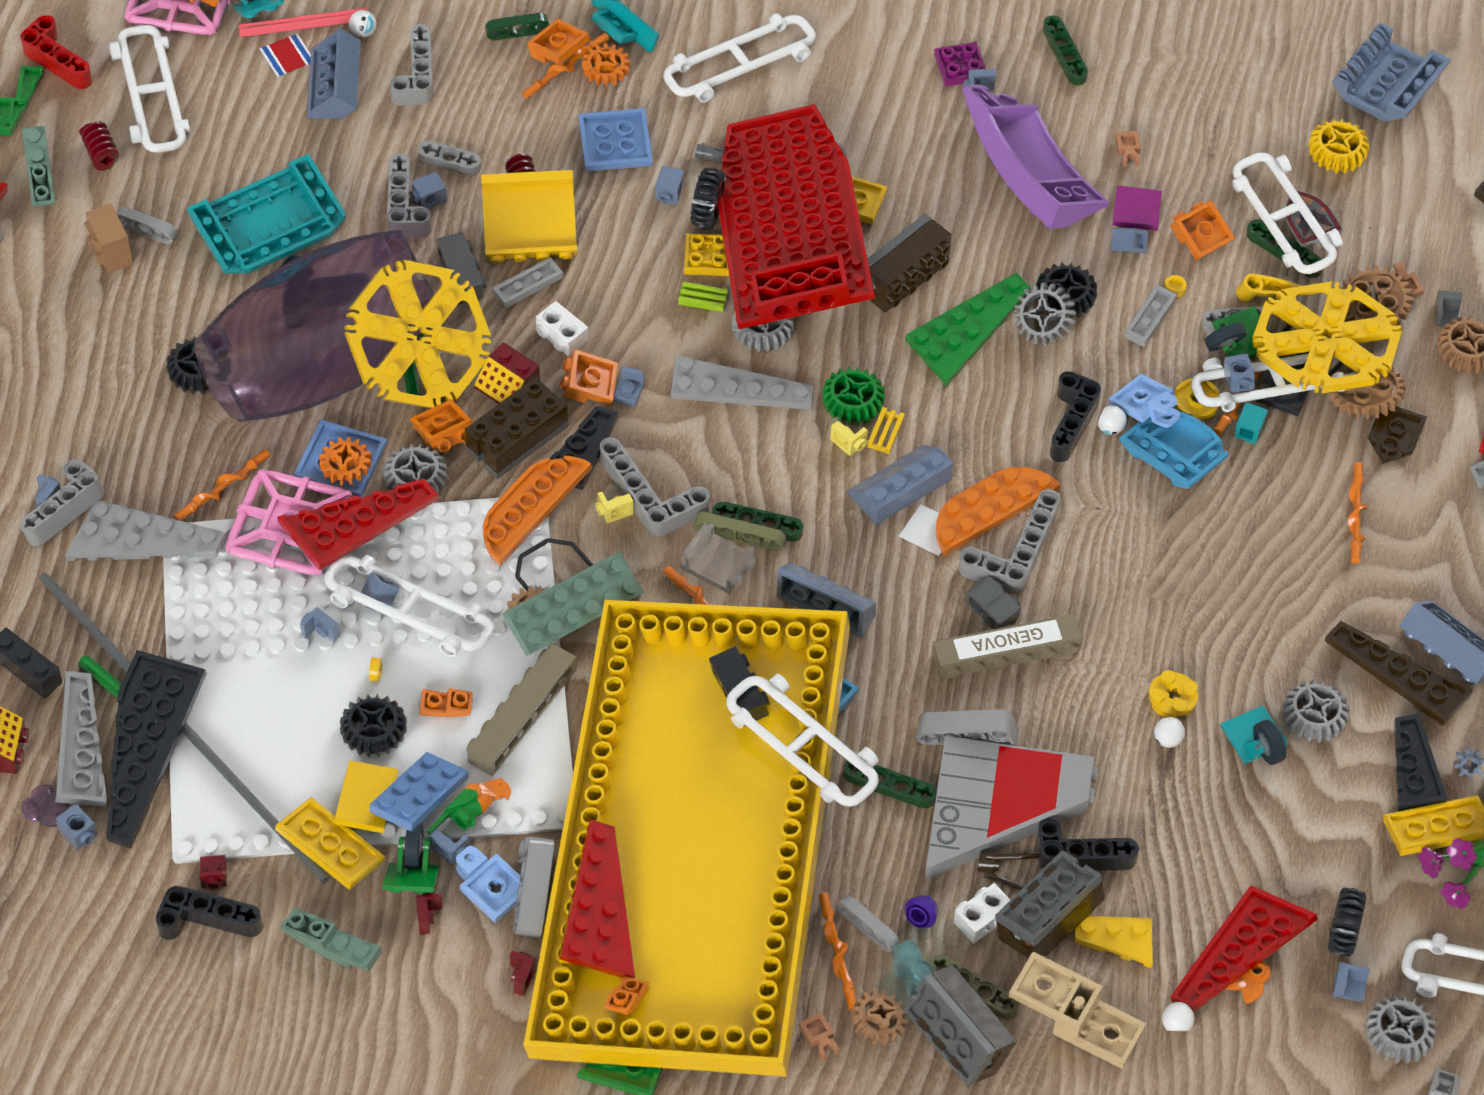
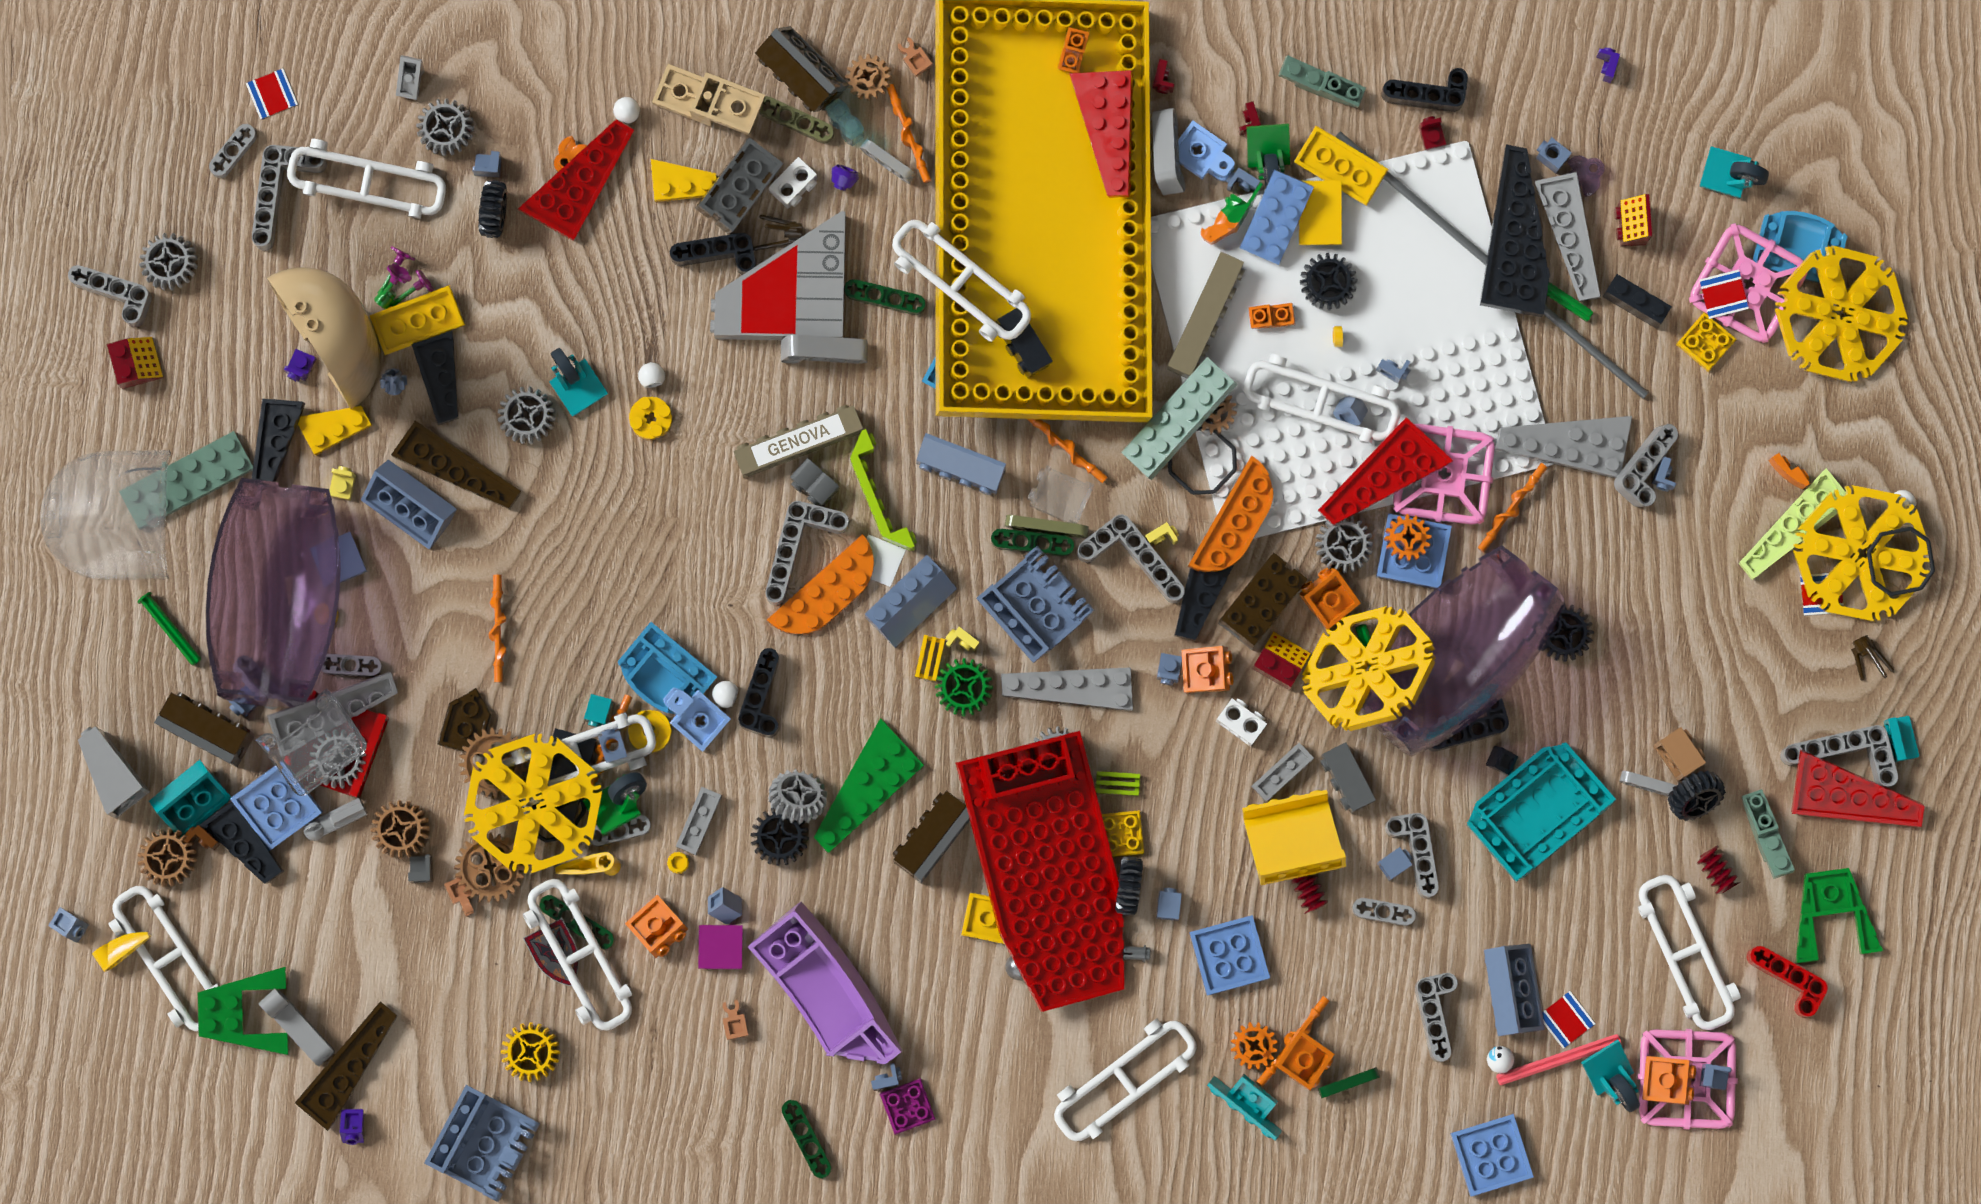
camera: 170 degrees right, 25 degrees up
none -> lime slope [850,429,917,551]
none -> sand blue slope [976,546,1095,663]
none -> black gear [1667,770,1726,821]

